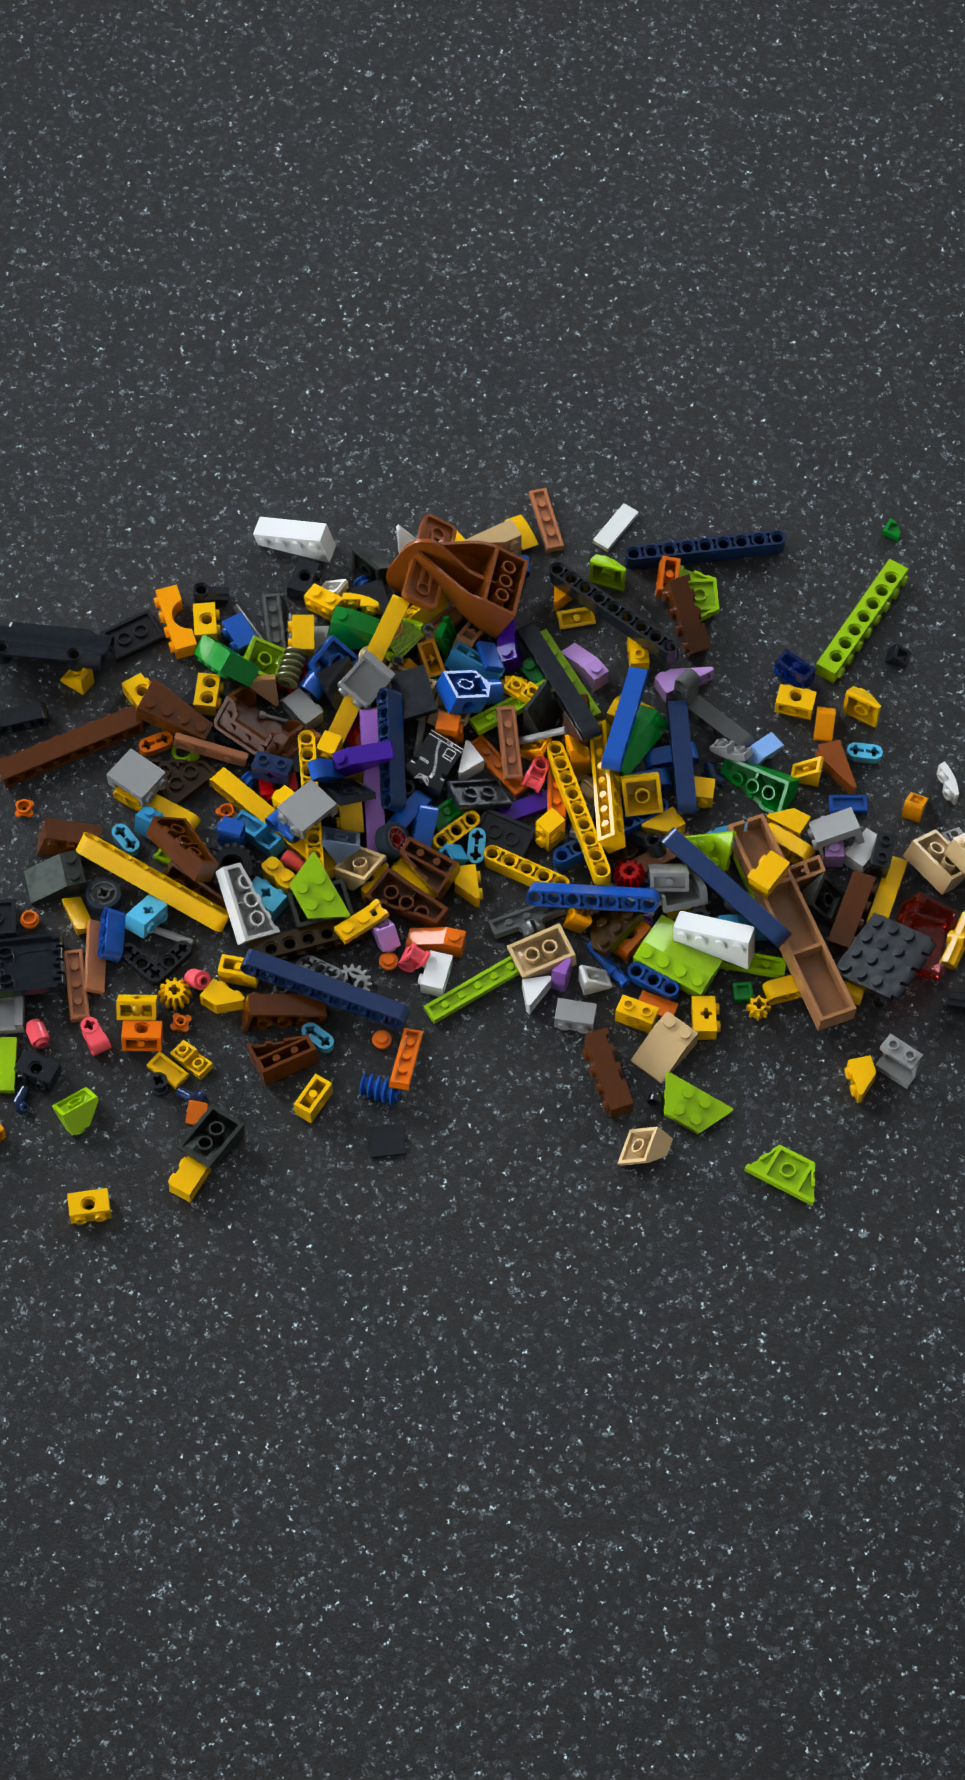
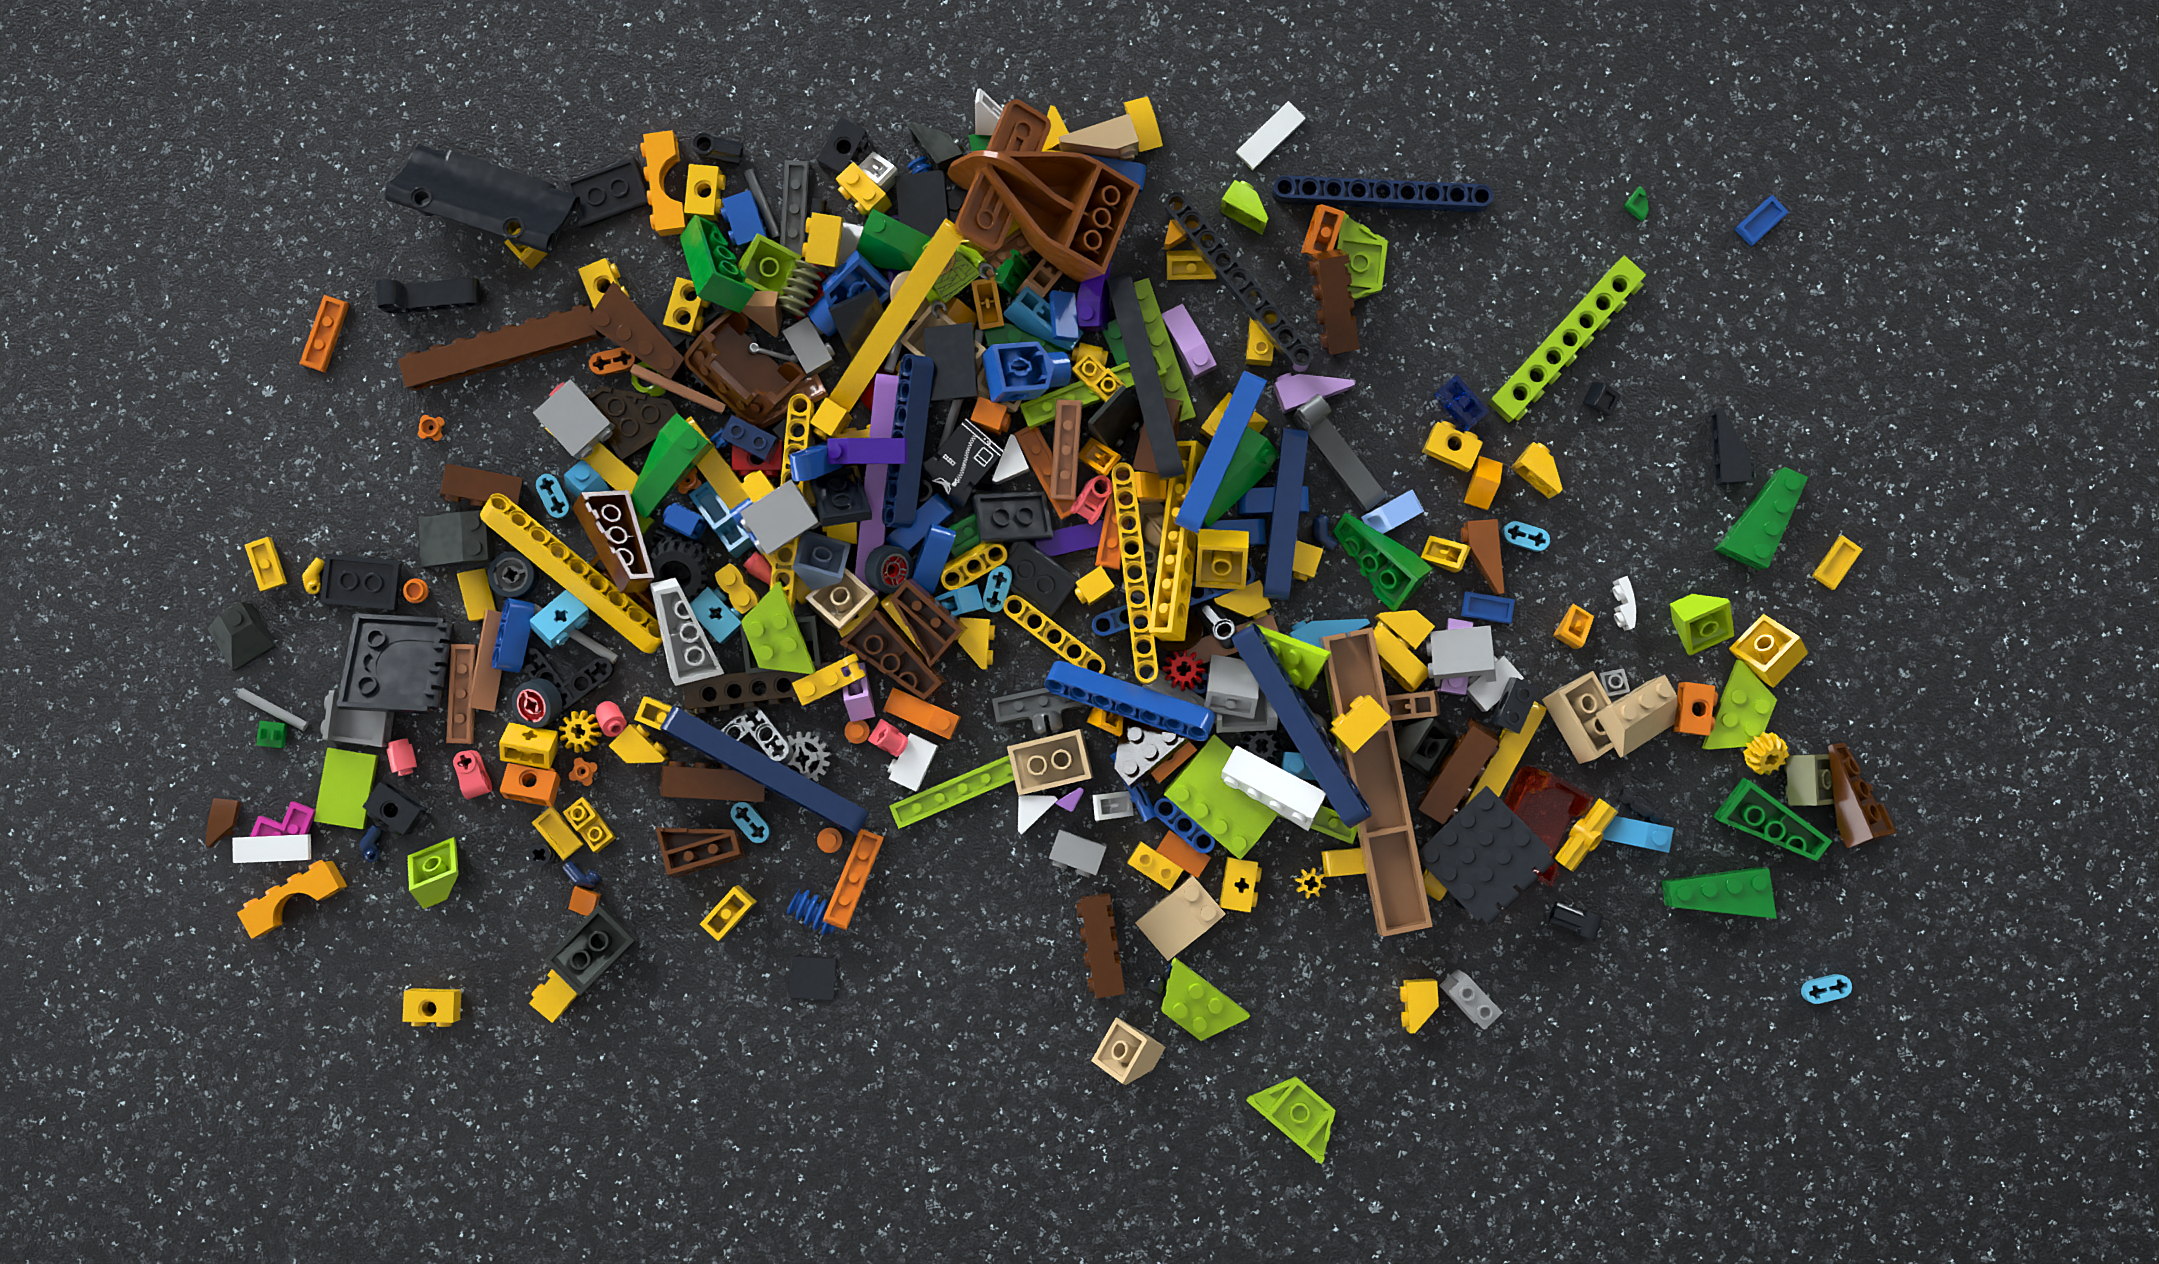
camera: 15 degrees right, 25 degrees up
white wedge [253,517,336,563] -> none
light grey panel [337,650,396,709] -> none
yellow slope [343,593,382,616] -> none
light grey bar [519,726,568,745] -> none
nougat tile [529,488,564,553] -> none
light grey slope [709,738,753,761] -> none
green tile [732,981,754,1003] -> none
none -> black wheel [512,678,562,728]
none -> green wedge [630,413,714,519]

